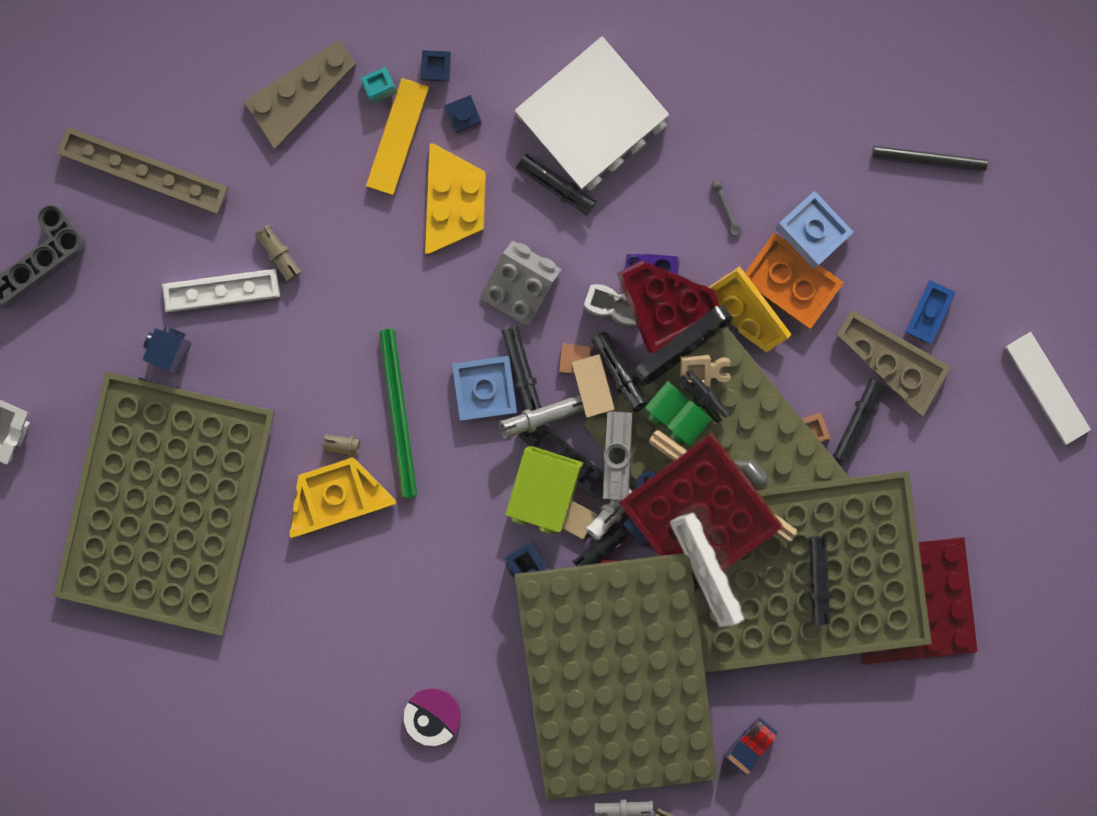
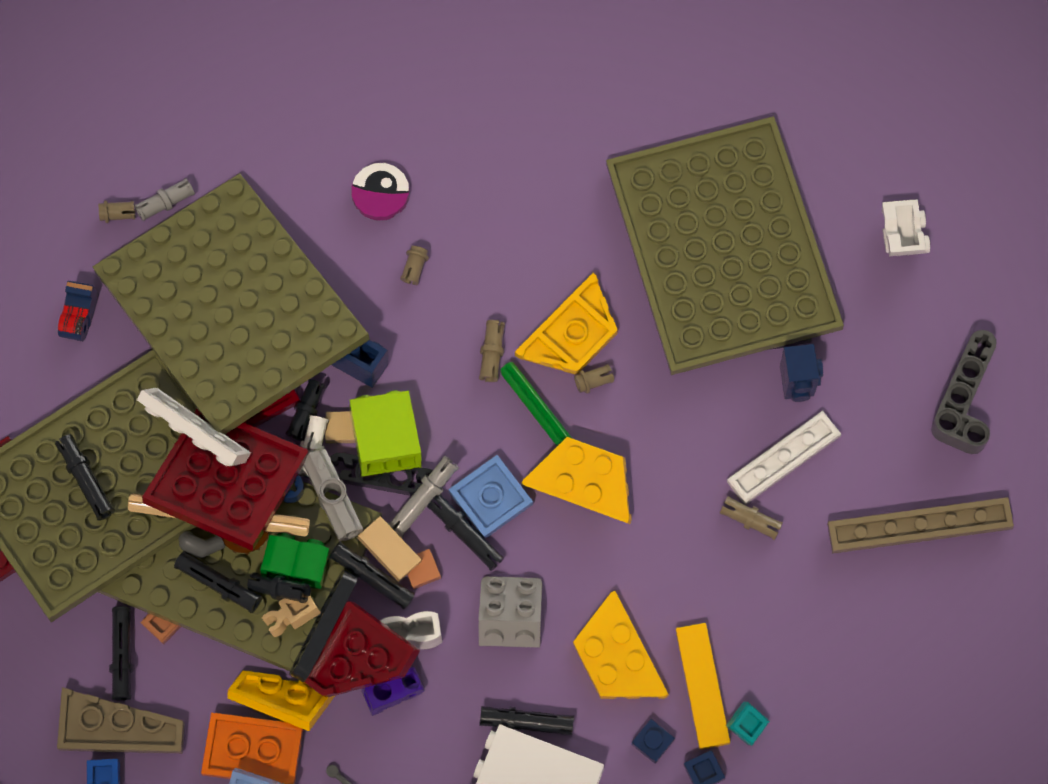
camera: 155 degrees right, 15 degrees down
dark tan wing [244,40,356,150] -> none
none -> black pin [174,551,262,613]
none -> dark tan pin [400,246,429,285]
none -> dark tan pin [479,320,505,382]
none -> yellow wing [521,437,632,524]

